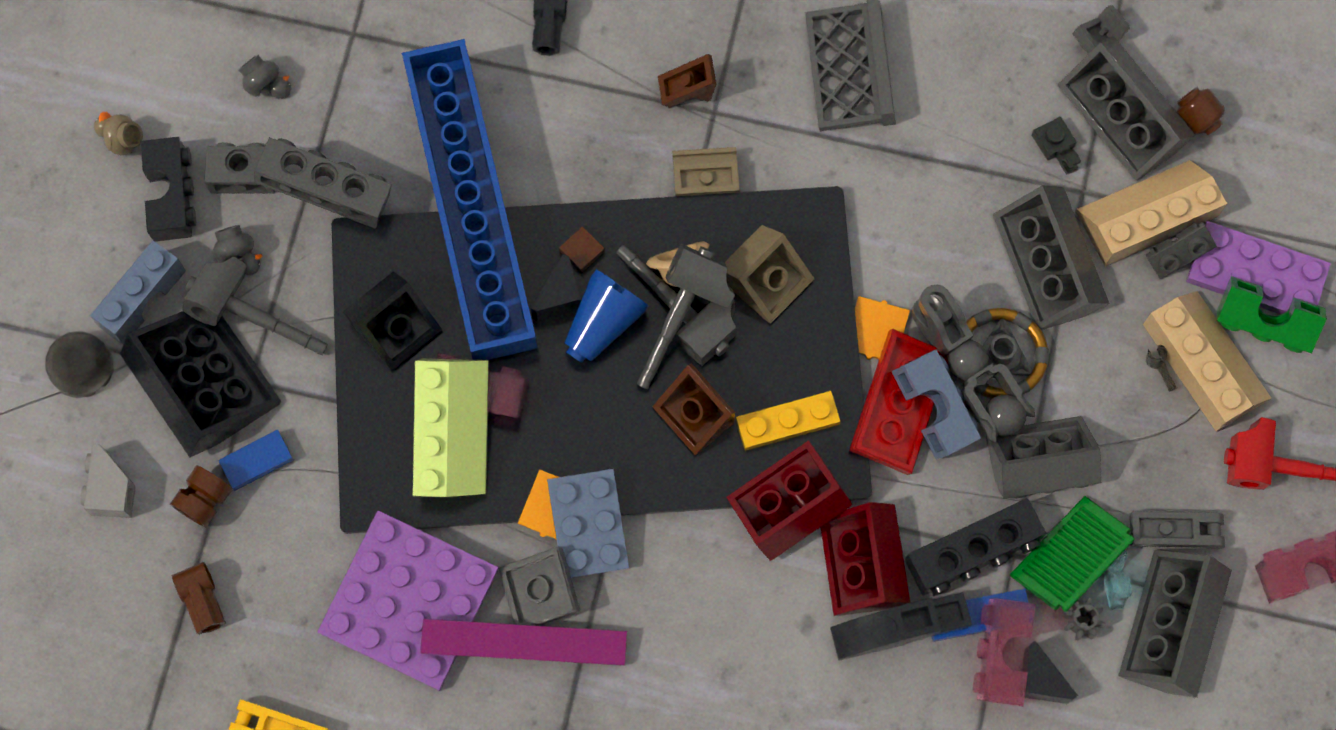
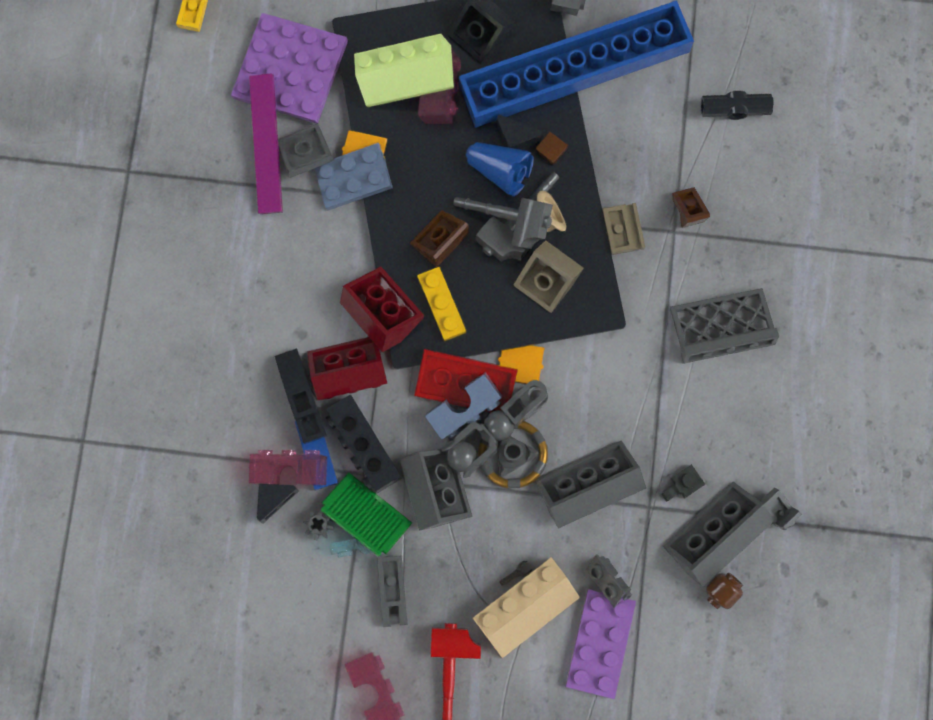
camera: 85 degrees right, 5 degrees up
tan slope [1076,160,1227,266] -> none
dark grey slope [1119,550,1232,698] -> none
green arch [1217,276,1327,354] -> none

